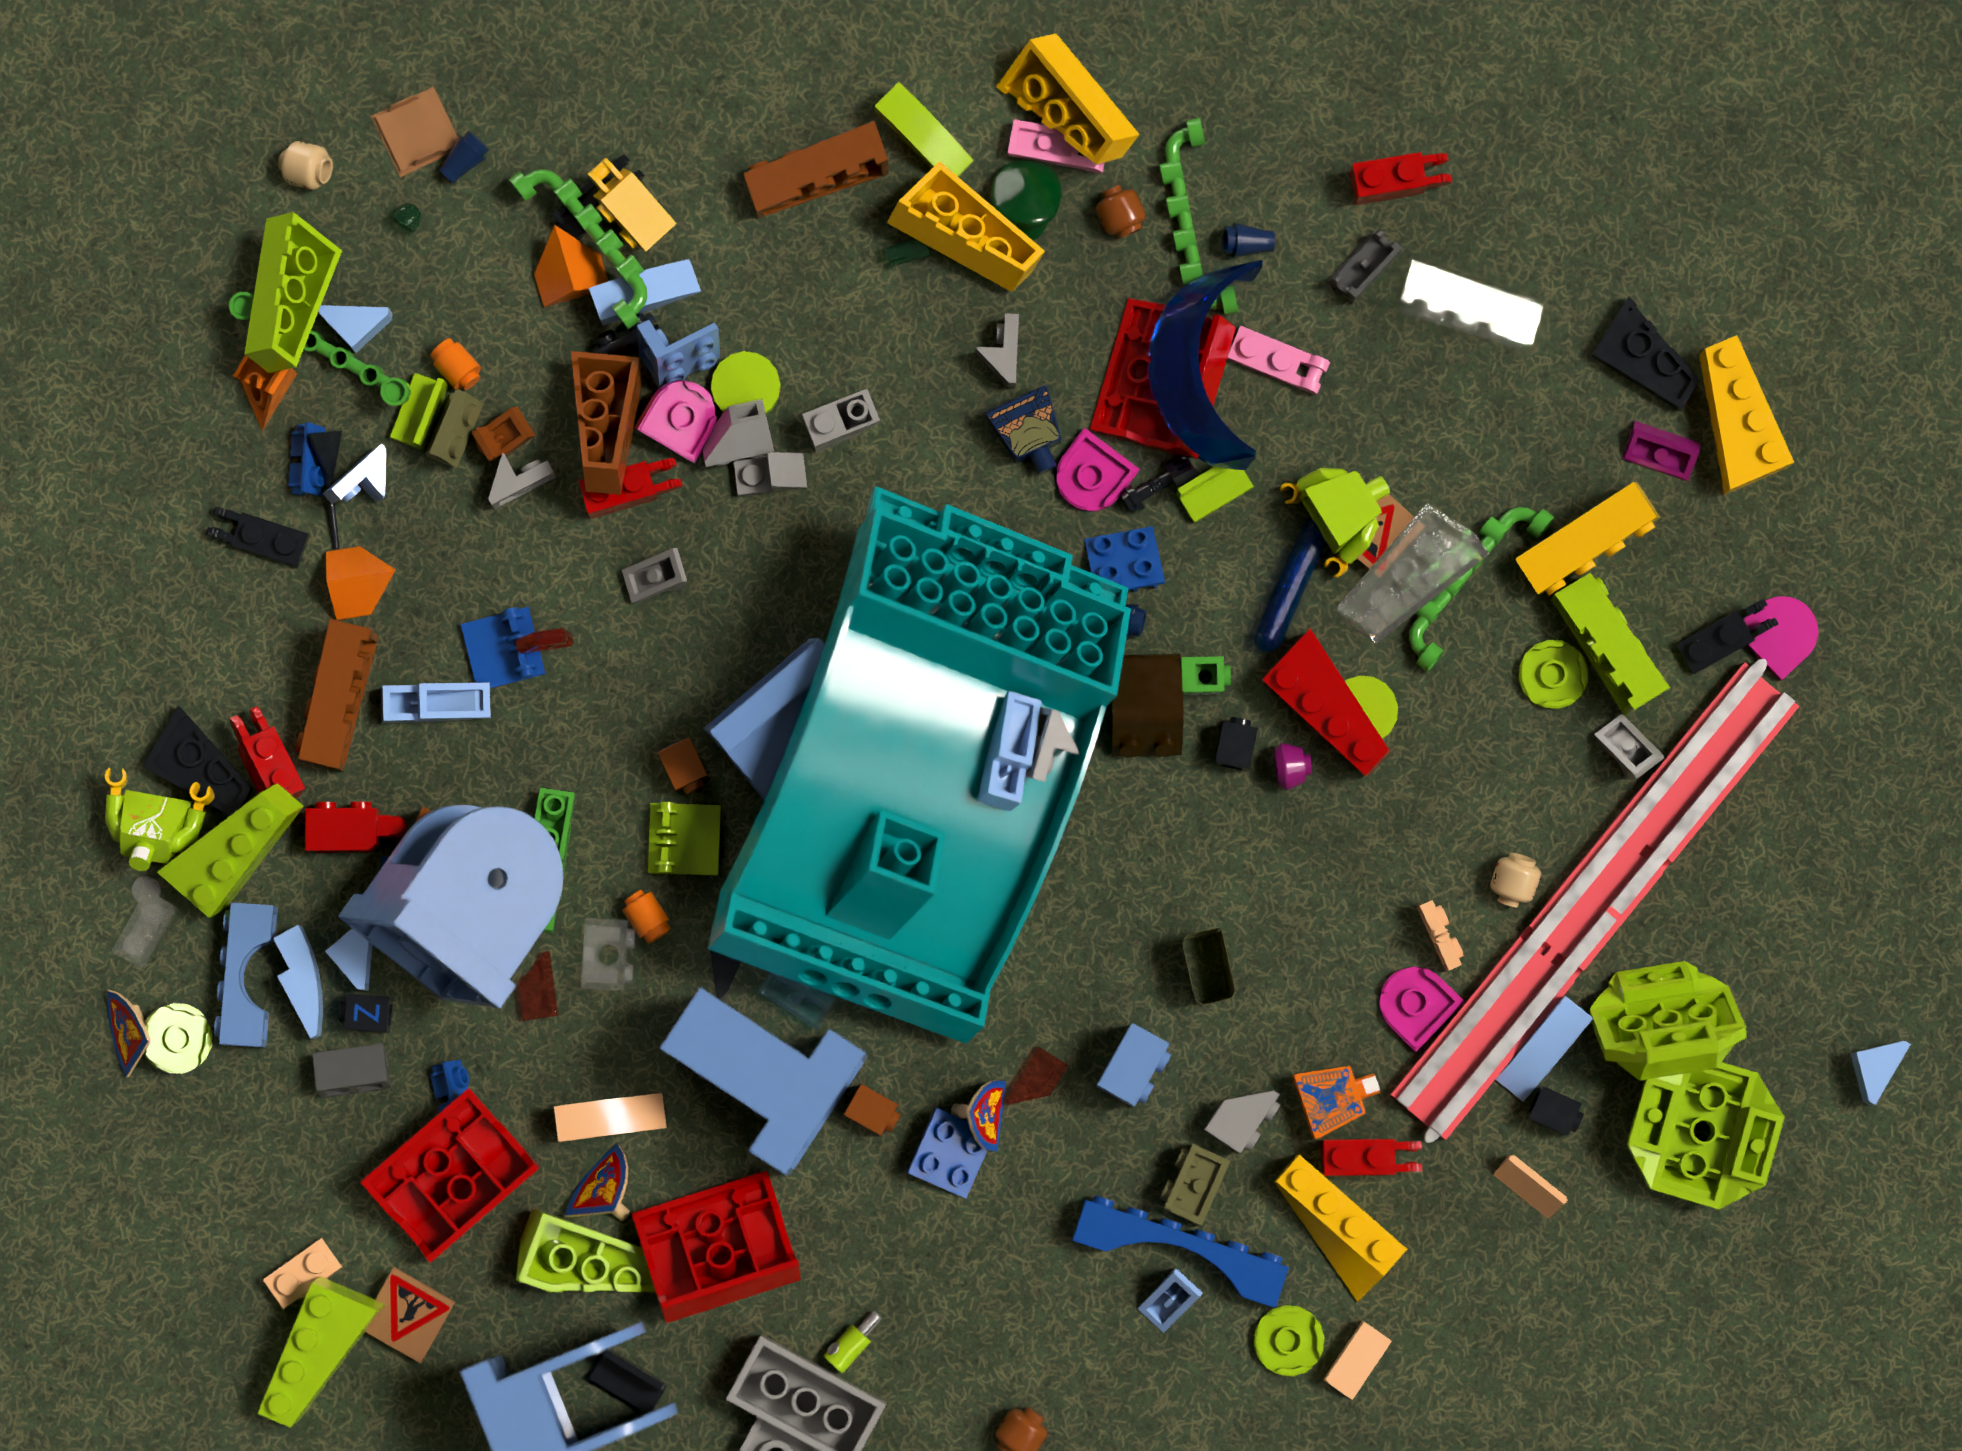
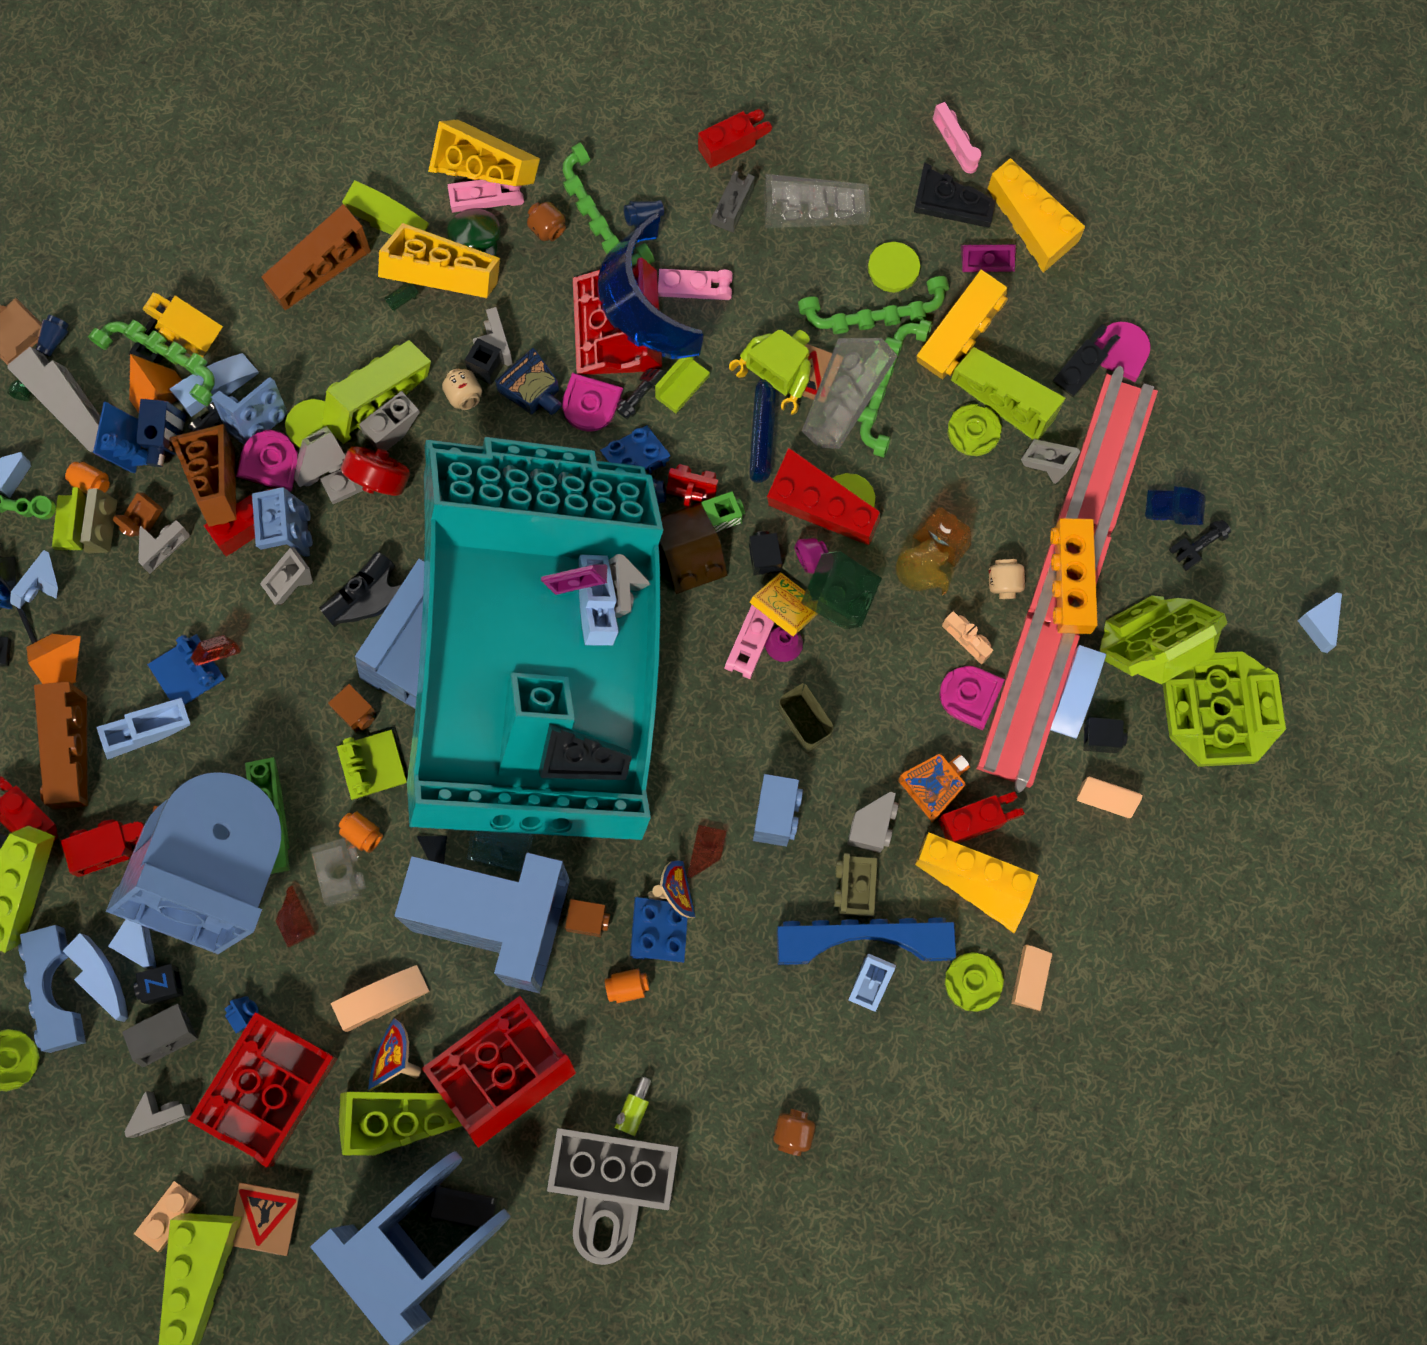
camera: 20 degrees left, 10 degrees down
none -> light grey wedge [8,347,101,452]
none -> blue hinge [93,402,148,473]
none -> light grey slope [124,1091,192,1138]
none -> dark blue torso [137,399,187,467]
none -> medium blue bracket [252,487,313,557]
none -> black pin [319,552,401,627]
none -> lime wedge [322,340,431,444]
none -> red wheel [341,447,410,496]
none -> tan head [442,369,482,410]
none -> black brick [465,338,505,385]
none -> black wing [539,723,632,780]
none -> magenta slope [541,564,608,595]
none -> orange brick [605,968,650,1004]
none -> red hips [666,464,718,507]
none -> bright pink plate [724,605,775,679]
none -> yellow tile [750,572,824,637]
none -> magenta cone [765,626,803,662]
none -> bright green bar [798,276,949,334]
none -> clear green brick [801,551,882,629]
none -> lime tile [867,242,920,293]
none -> clear yellow hair [896,539,949,595]
none -> clear orange torso [913,507,971,567]
none -> bright pink plate [933,102,981,174]
none -> light orange brick [1050,518,1097,634]
none -> clear blue brick [1145,486,1206,525]
none -> black hinge [1169,520,1231,571]

